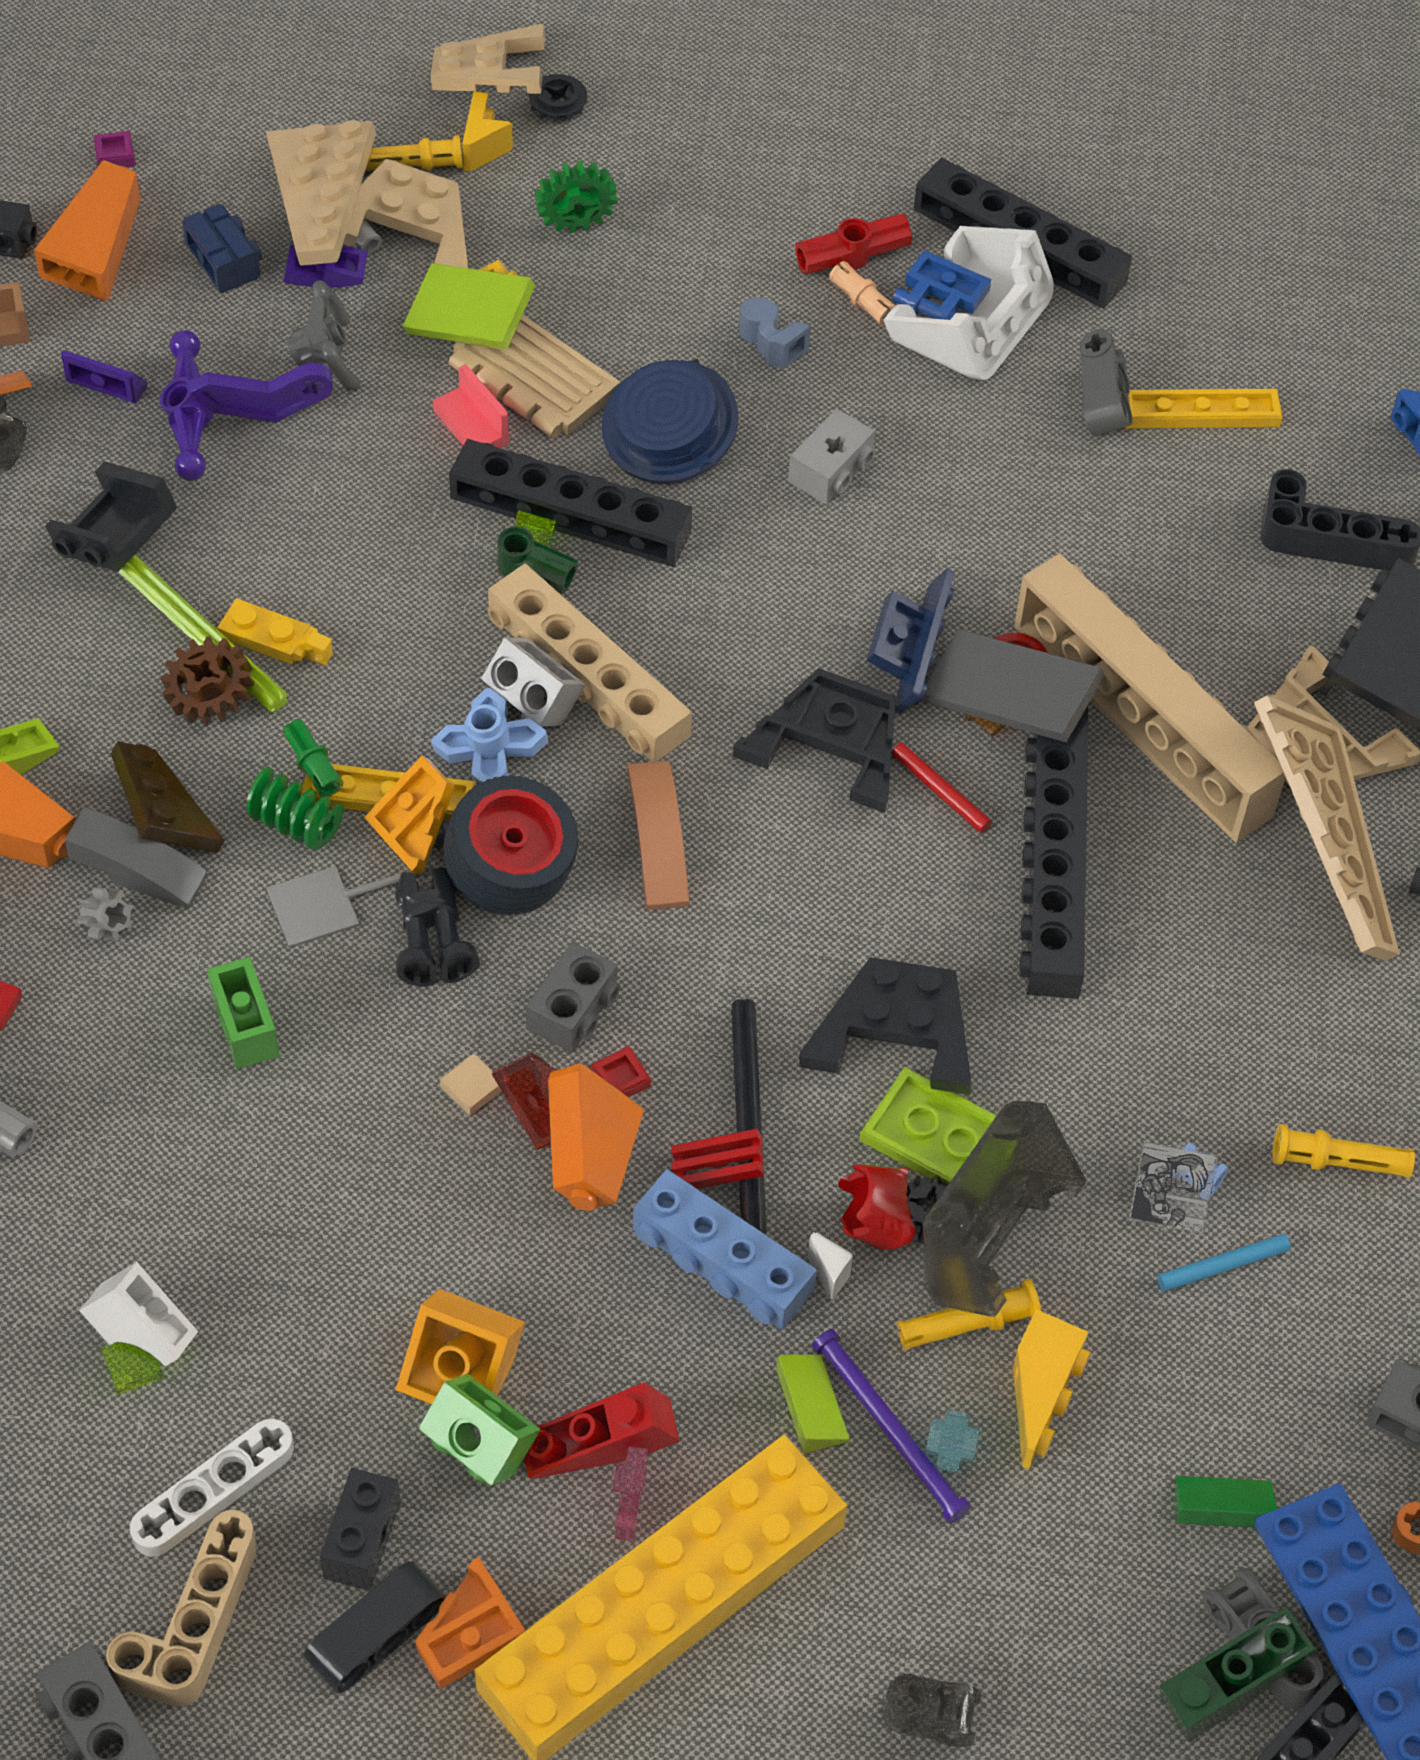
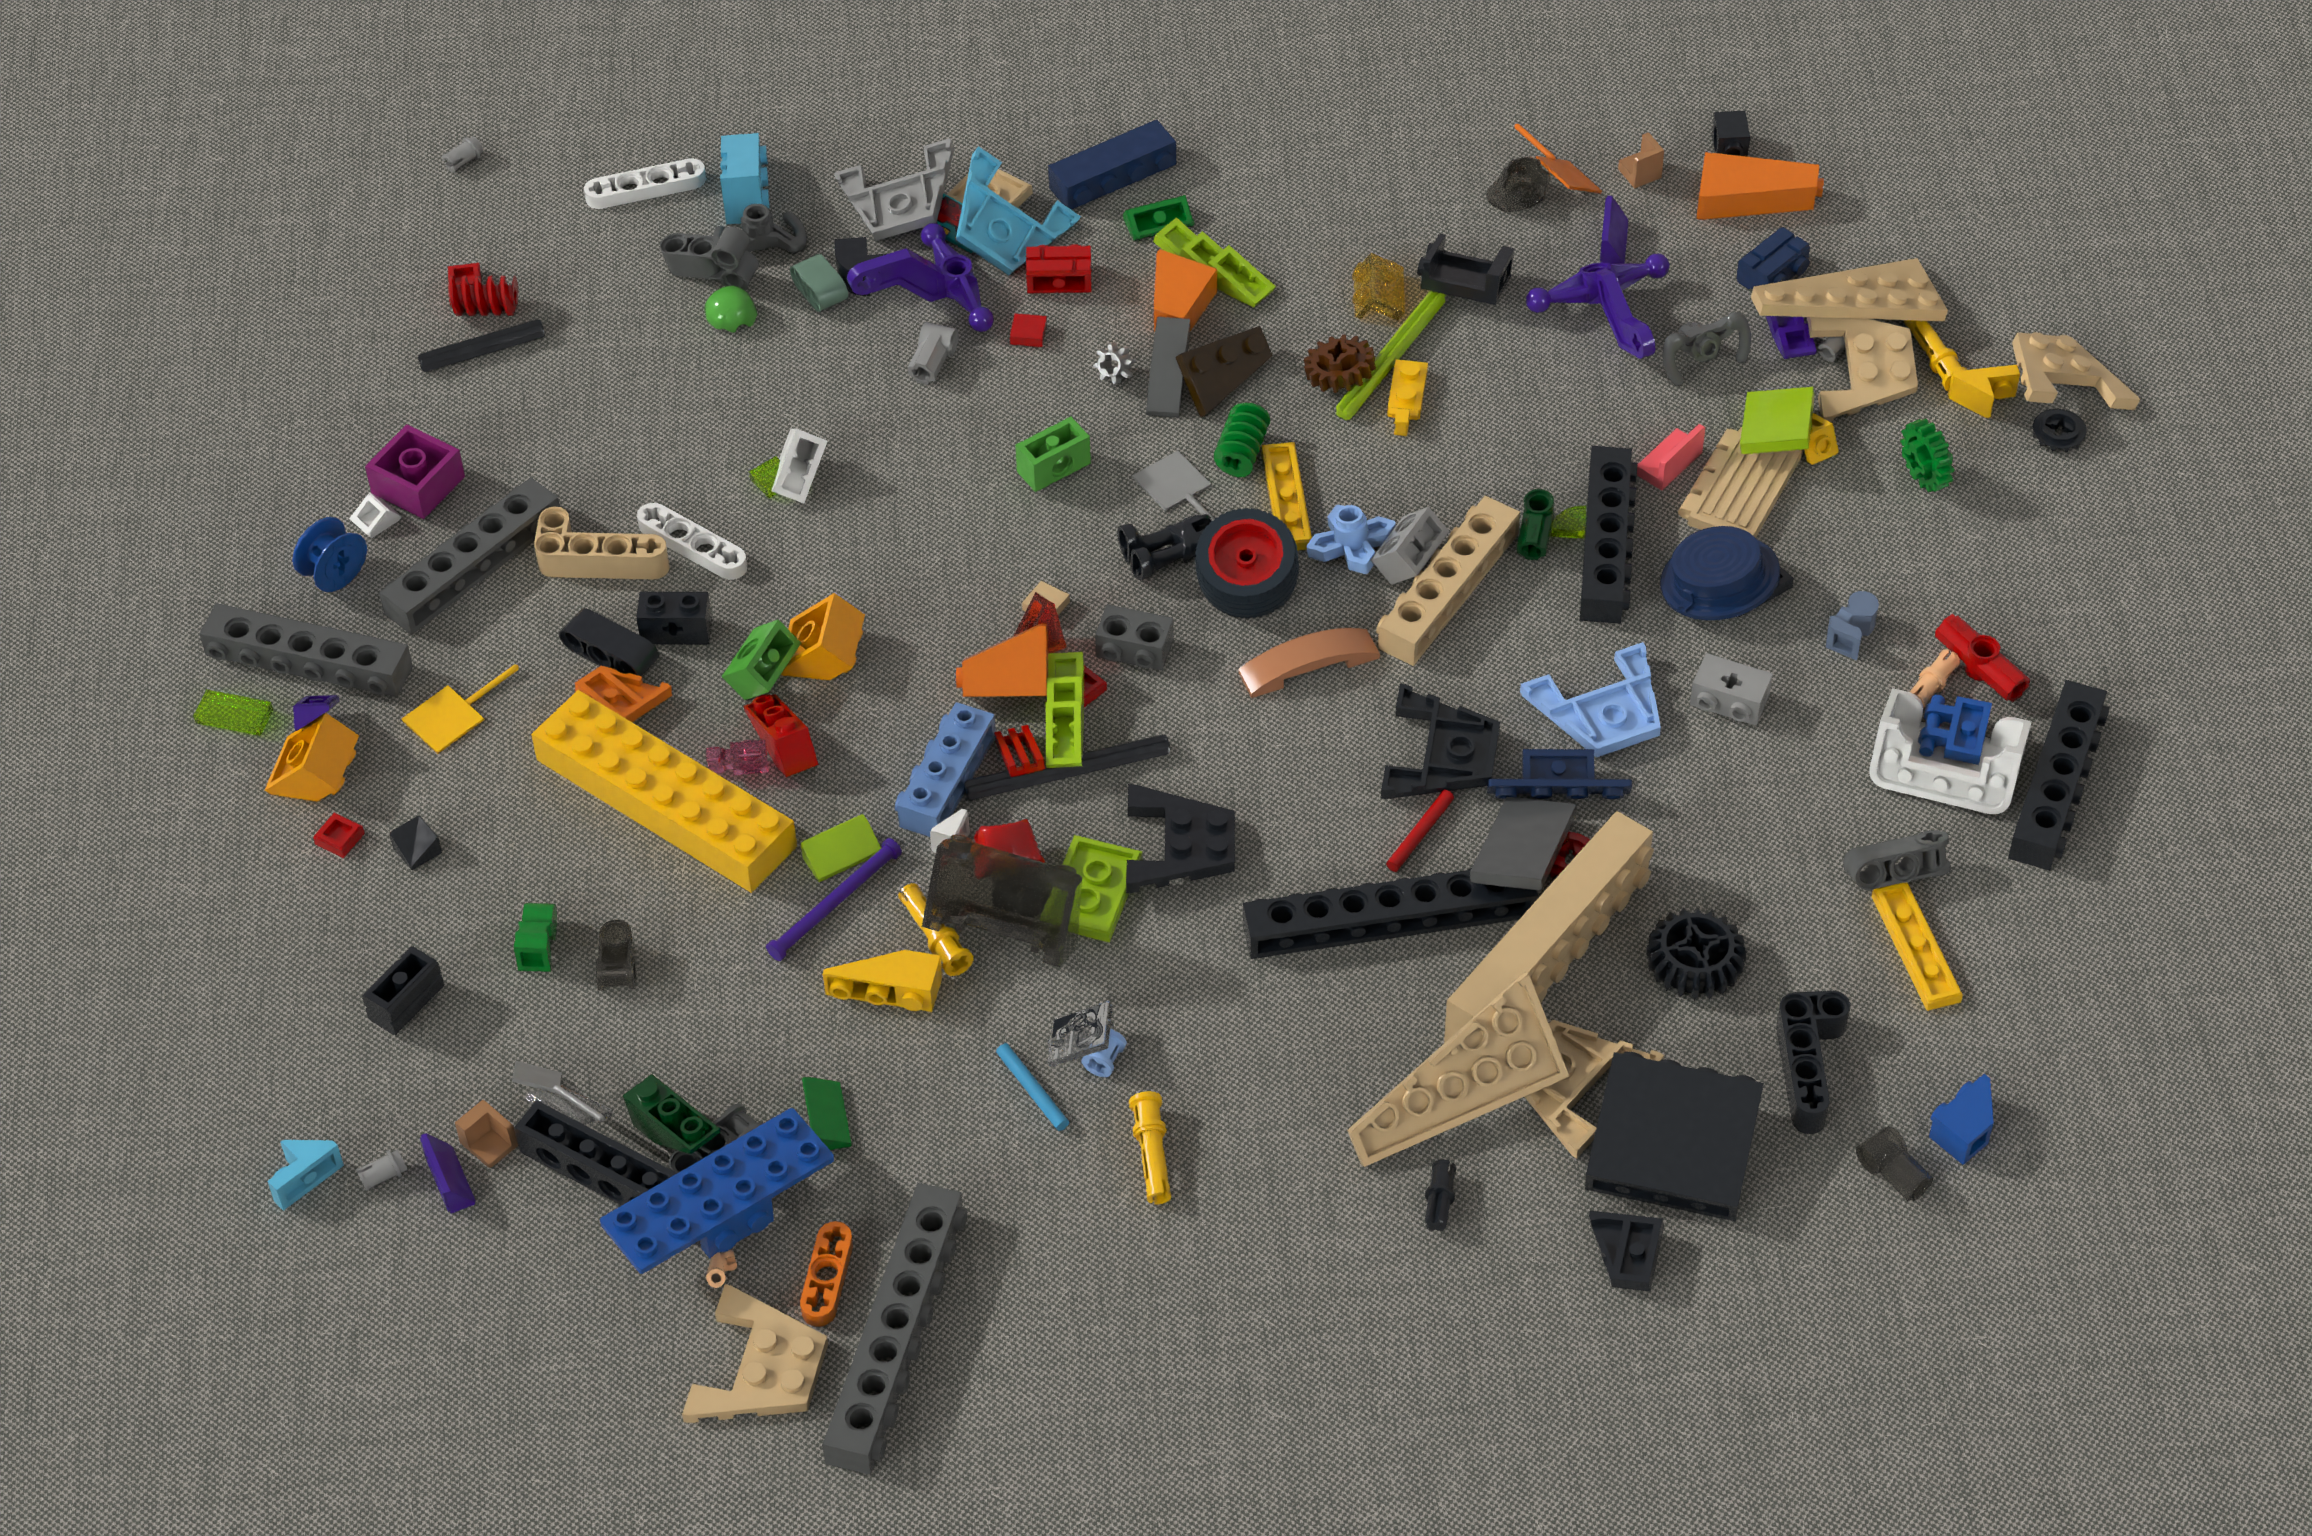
camera: 80 degrees right, 5 degrees down
magenta tile [93,131,136,167] -> none
green axle [283,719,344,797] -> none
light orange wing [364,755,455,875] -> none
clear light blue gear [925,1409,980,1473] -> none
none -> lime slope [1046,652,1084,768]
none -> clear yellow bracket [1352,253,1405,321]
none -> light blue wing [1520,642,1661,758]
none -> black gear [1646,907,1747,1001]

